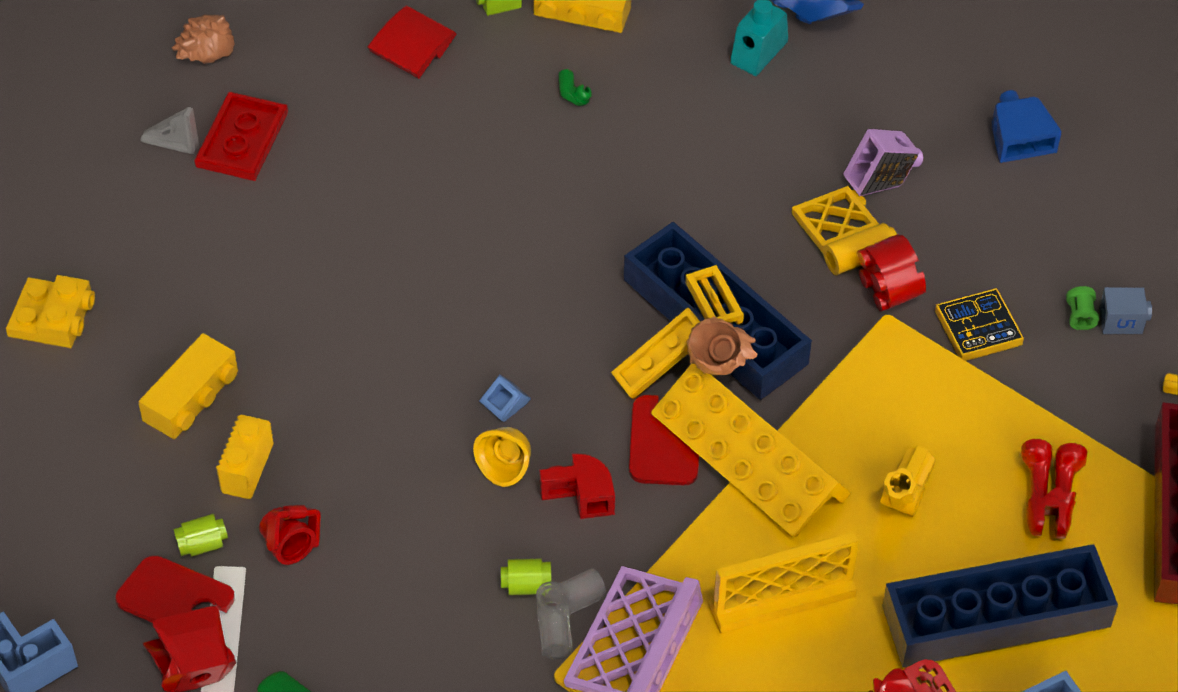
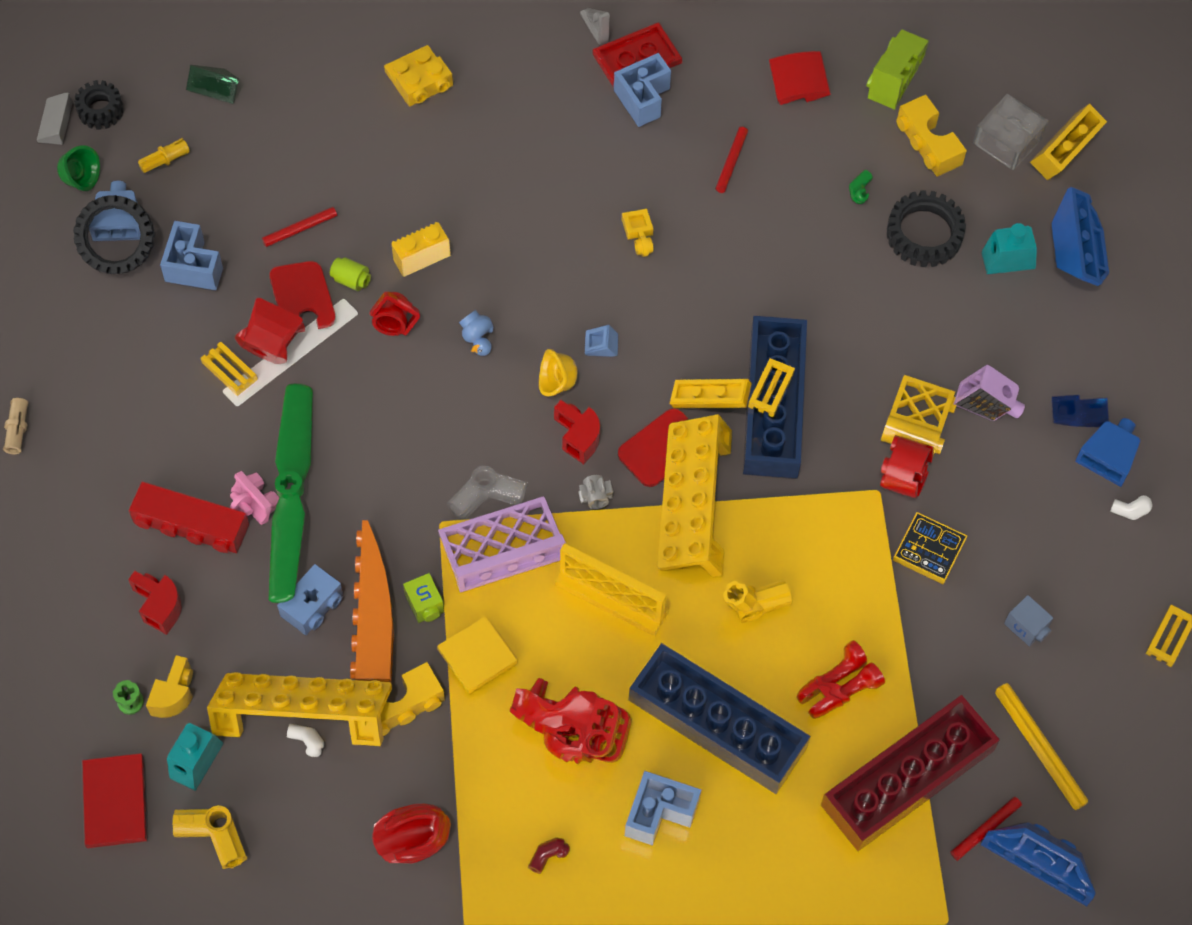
camera: 45 degrees right, 10 degrees up
yellow brick [138,333,238,440] -> none
lime brick [501,558,552,595] -> none
nougat hair [687,317,758,376] -> none
bright green bush [1066,286,1099,330] -> none
none -> red bar [262,207,337,247]
none -> medium blue animal [459,310,494,356]
none -> light grey gear [578,475,613,509]
none -> medium blue brick [614,53,671,127]
none -> yellow plate [621,209,653,257]
none -> red bar [715,127,748,193]
none -> black tyre [886,190,966,267]
none -> clear blue slope [1052,395,1109,427]
none -> white arm [1110,495,1153,520]

